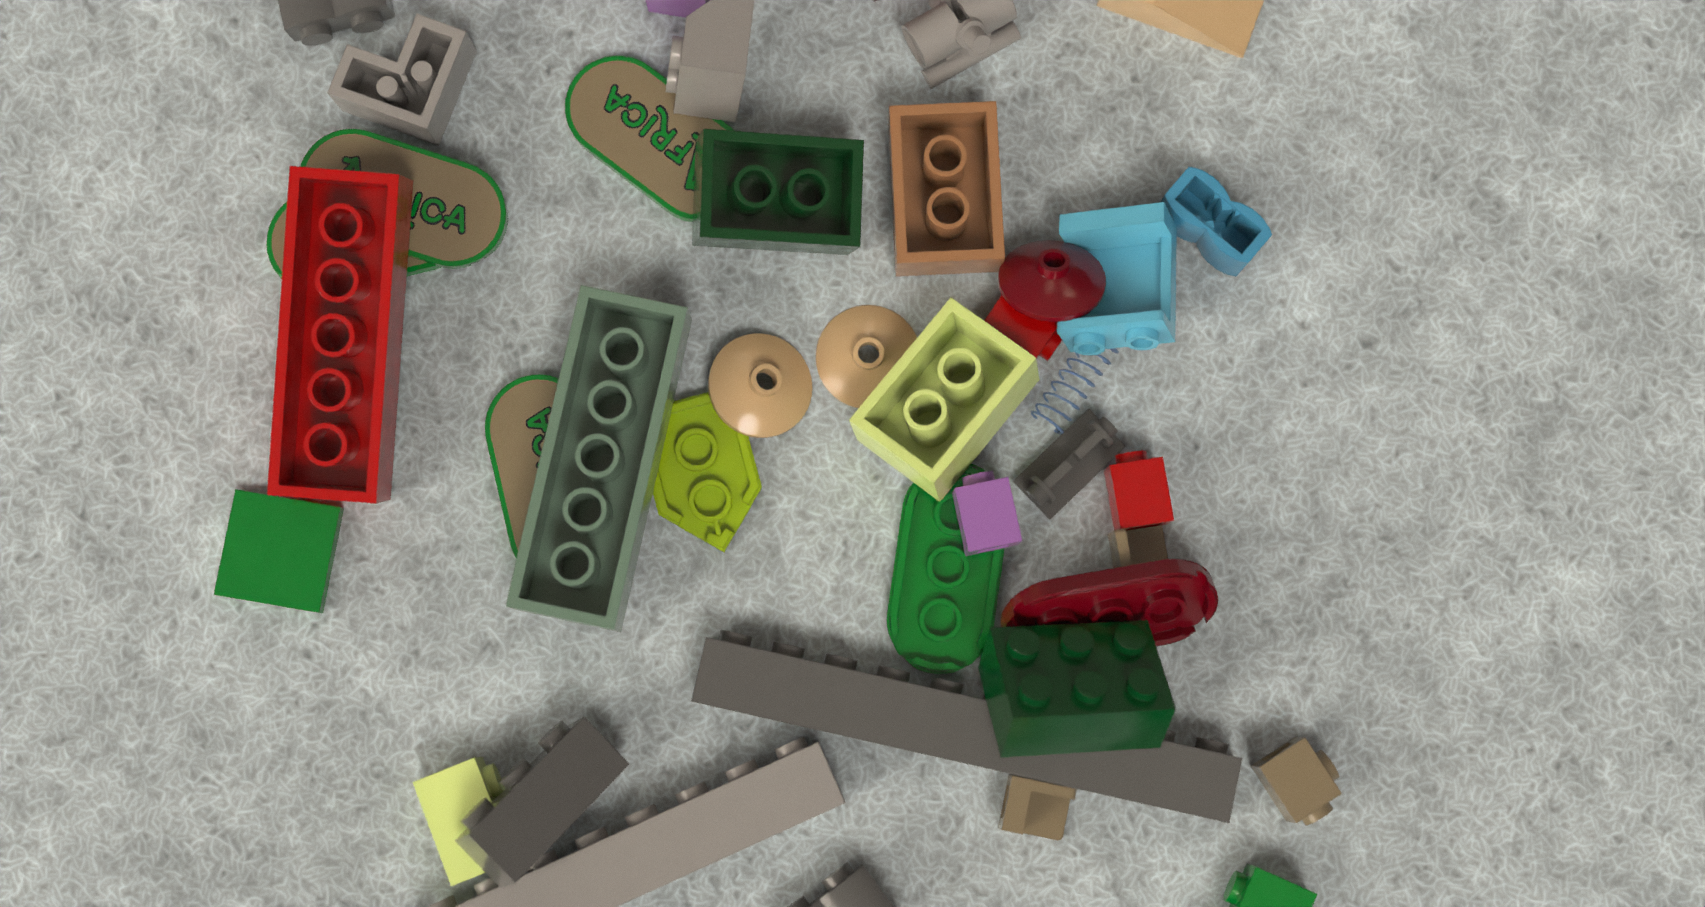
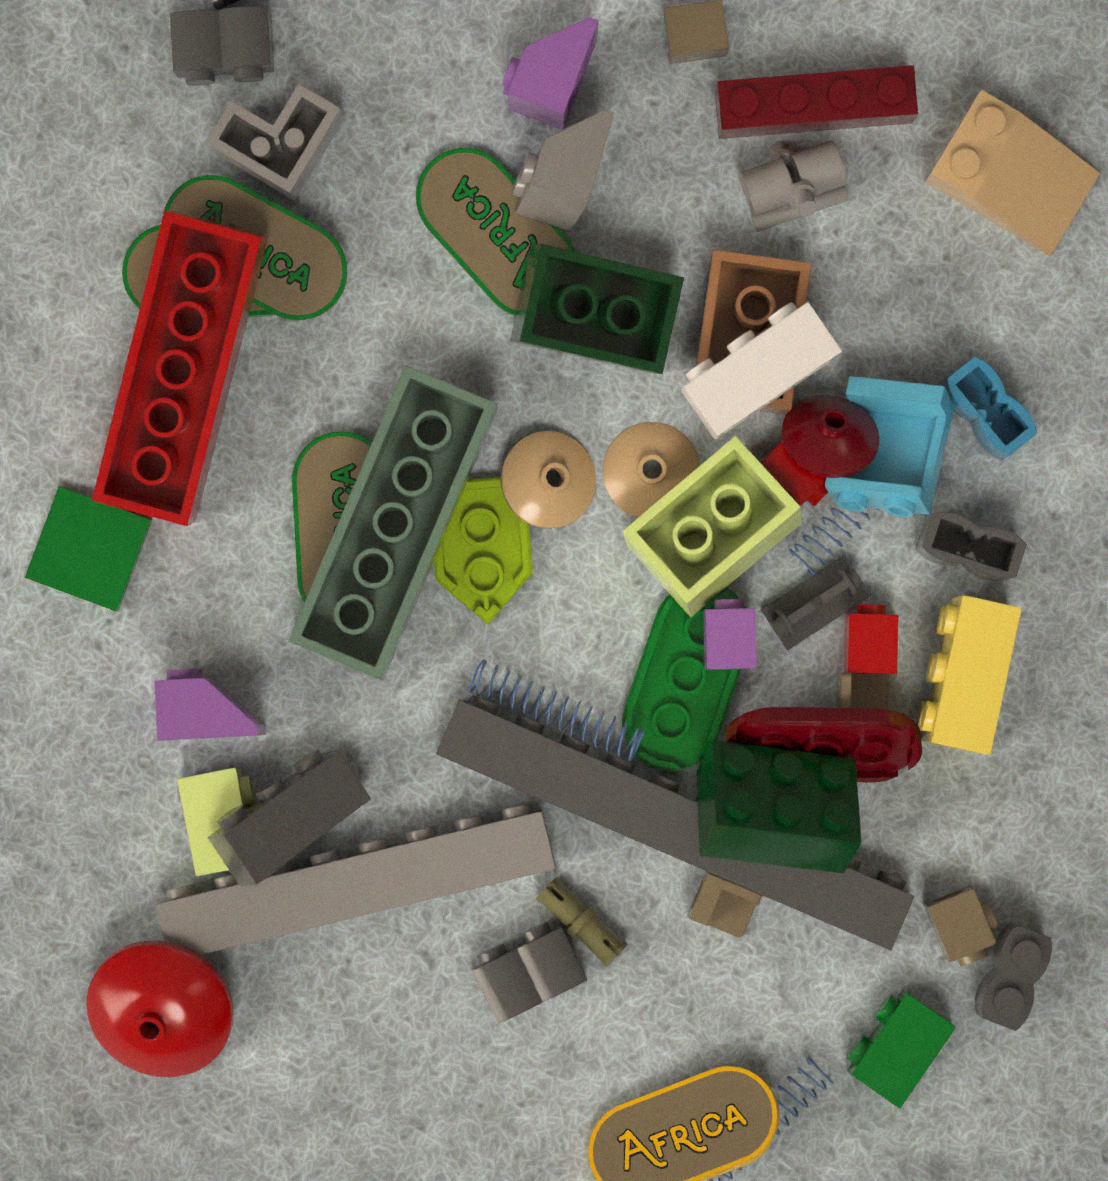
camera: 10 degrees right, 5 degrees up
none -> medium lavender slope [154,669,266,741]
none -> medium blue piece [469,659,644,762]
none -> olive pin [536,876,628,967]
none -> white brick [682,302,842,440]
none -> dark grey brick [915,512,1027,581]
none -> light yellow brick [916,595,1022,755]
none -> dark grey brick [975,922,1052,1031]

